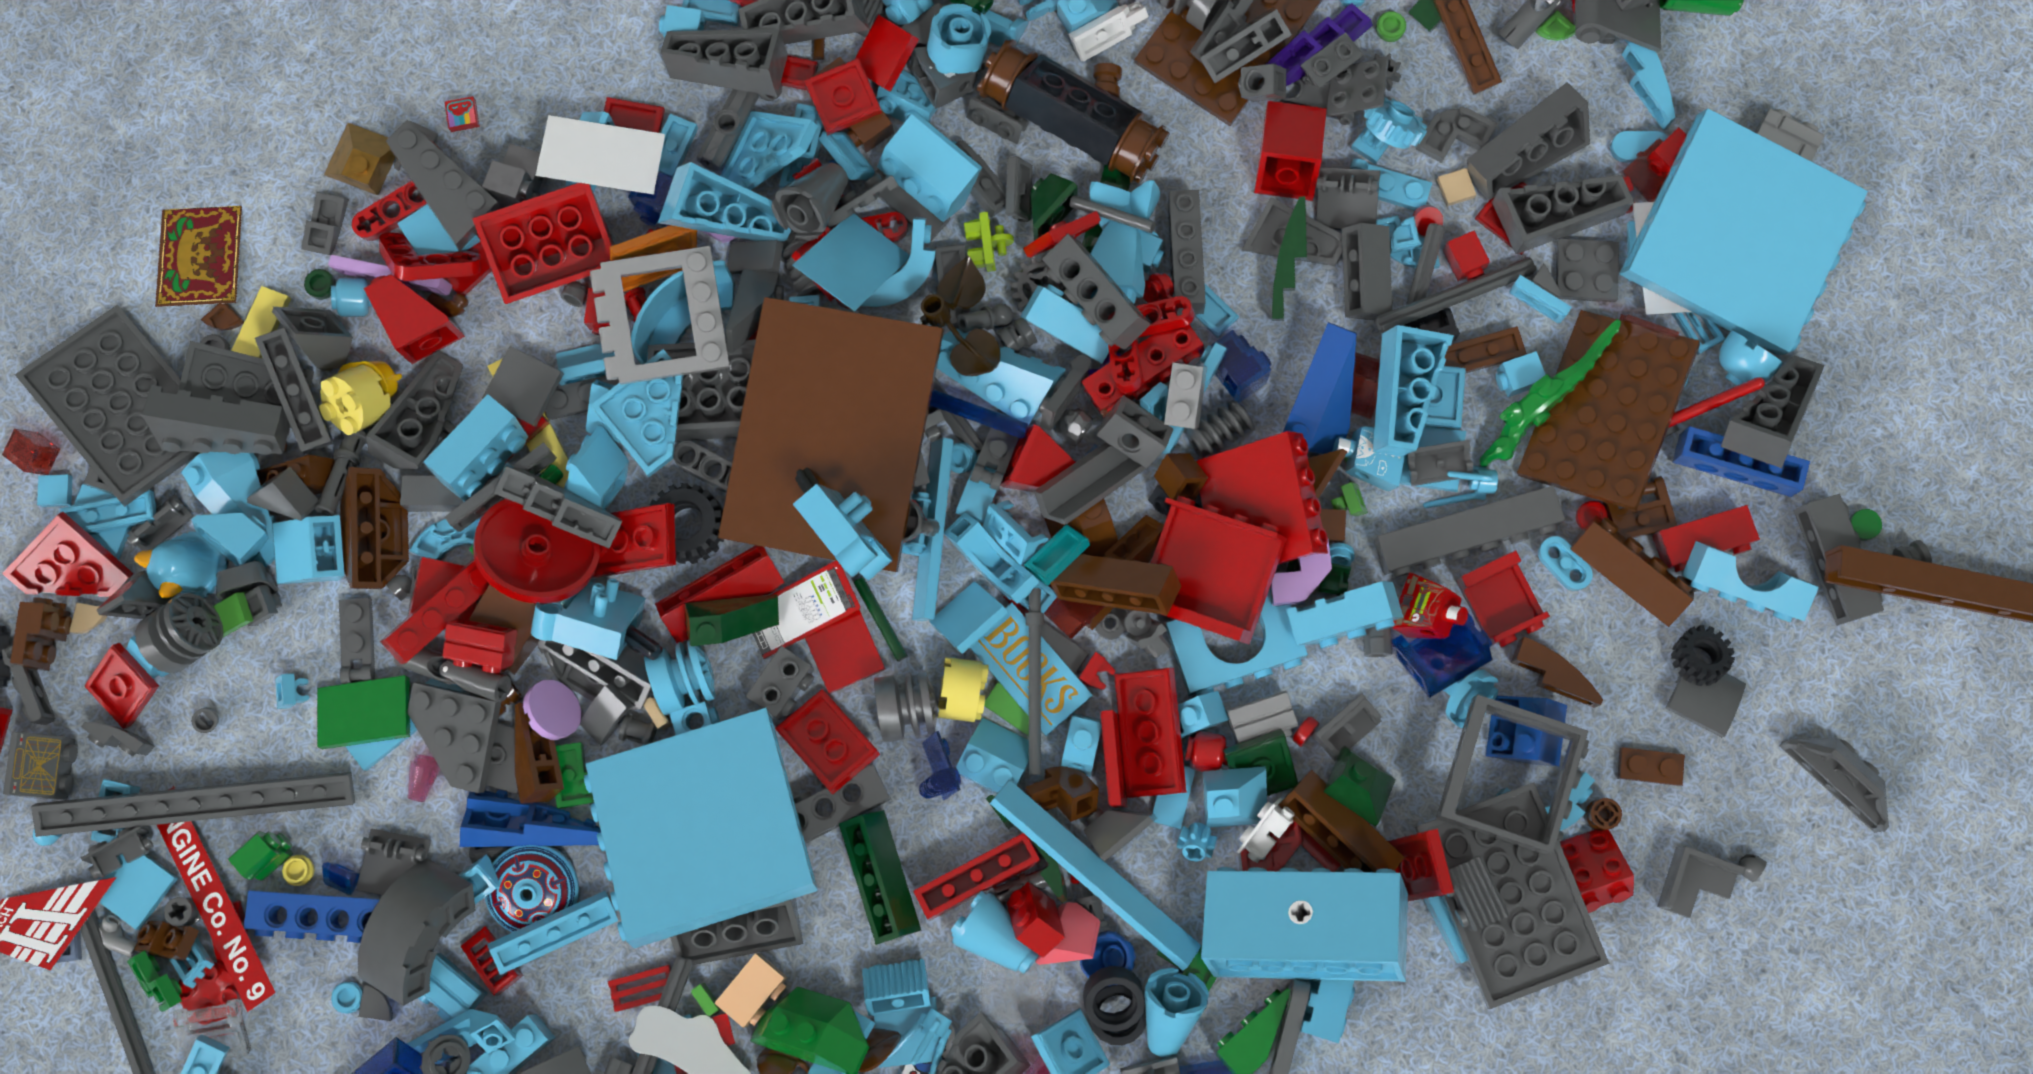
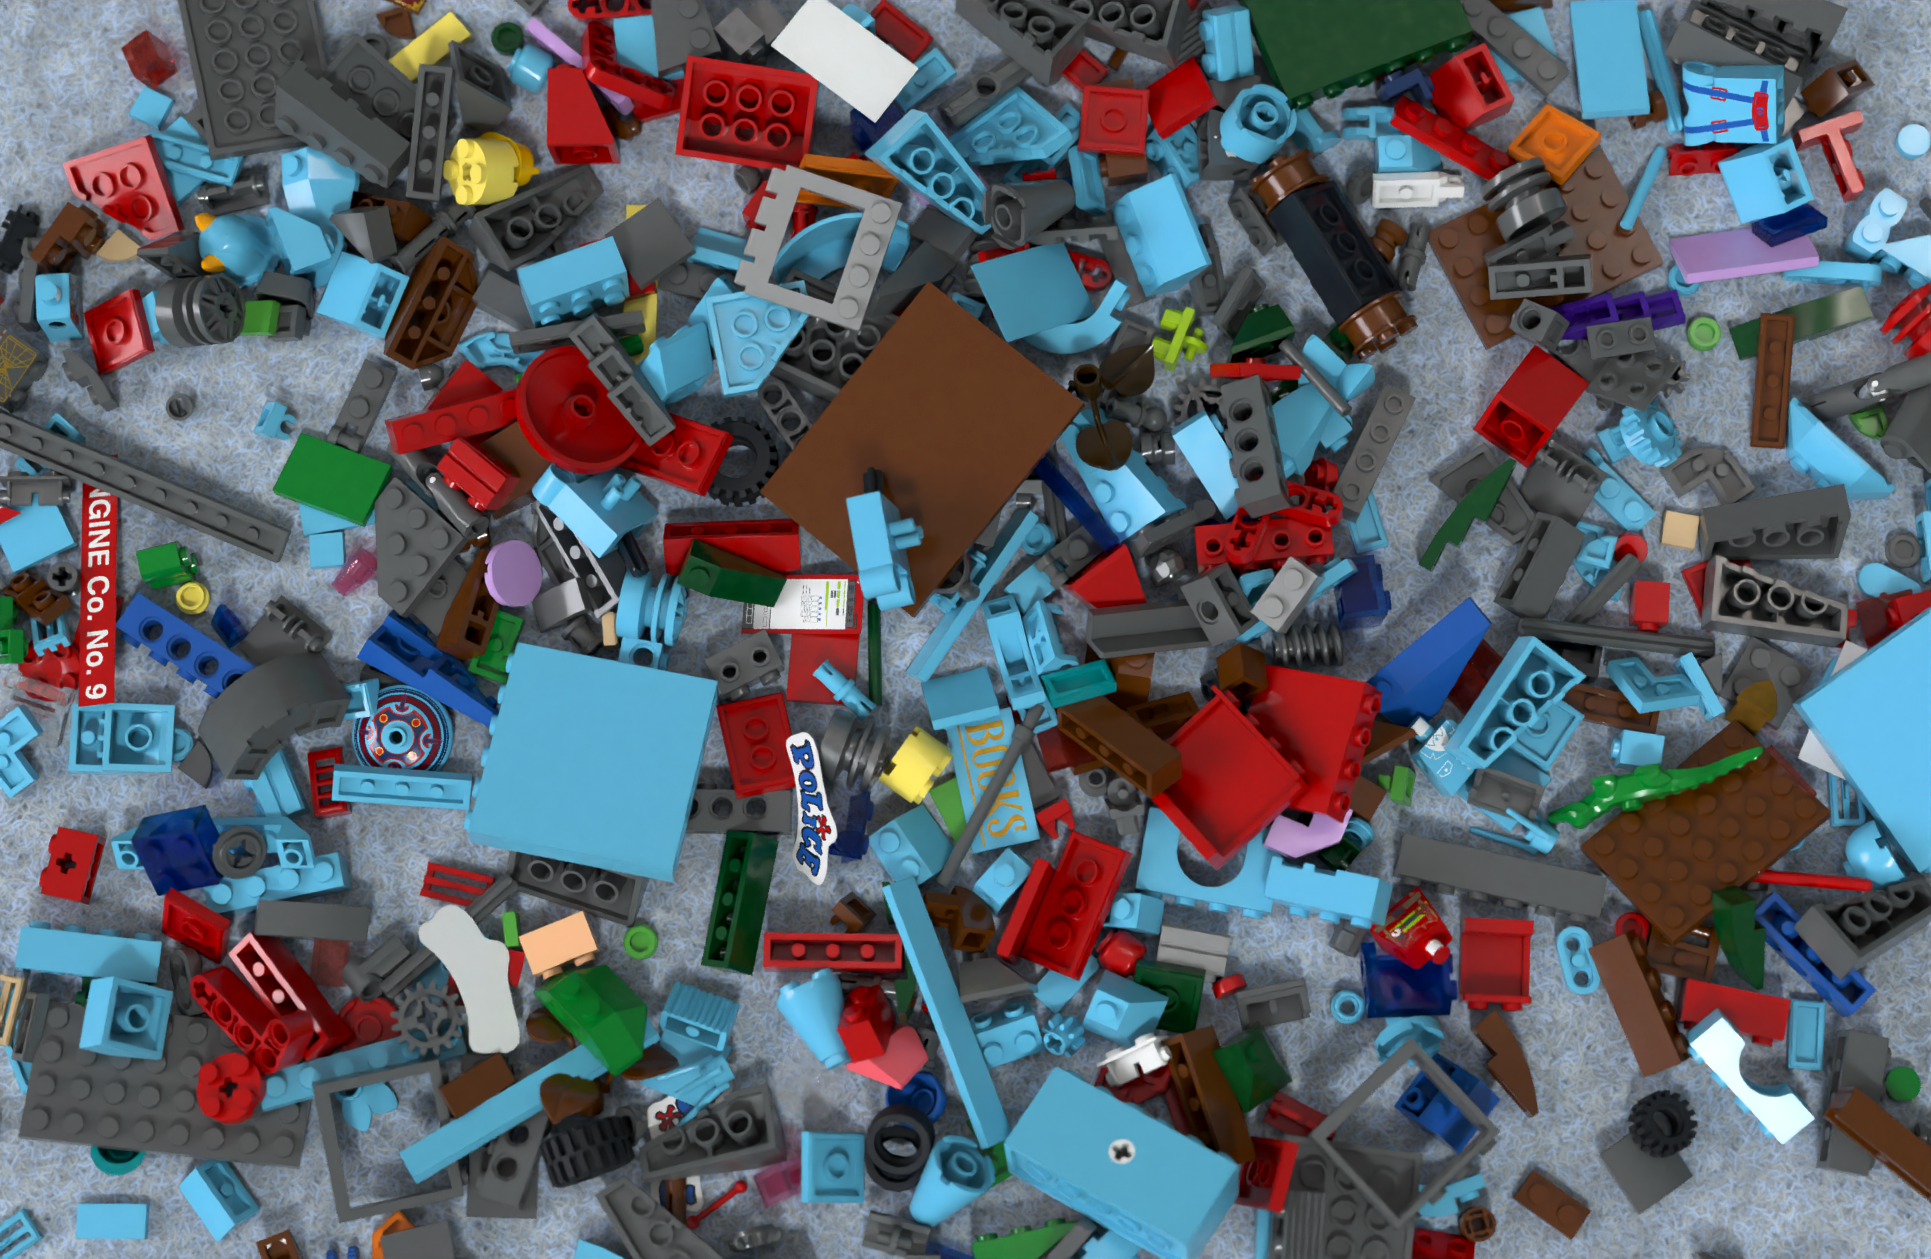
camera: 25 degrees right, 0 degrees up
none -> medium azure torso [35,273,84,342]
none -> medium azure slope [68,703,176,775]
none -> medium azure tile [309,532,346,570]
none -> bright green tile [623,925,658,960]
none -> sticker [786,732,837,885]
none -> medium azure pin [812,659,876,721]
none -> reddish brown tile [830,891,877,934]
none -> medium azure bracket [969,1001,1046,1069]
none -> red hinge [1262,1091,1336,1141]
none -> medium azure plate [1330,990,1365,1024]
none -> dark grey animal [1346,166,1374,205]
none -> dark grey pin [1397,222,1432,292]
none -> medium azure plate [1605,657,1701,714]
none -> dark green slope [1712,885,1766,990]
none -> pearl gold tile [1725,680,1777,737]
none -> medium azure wedge [1785,397,1896,500]
none -> medium azure tile [1786,999,1826,1071]
none -> dark grey tile [1885,534,1921,568]

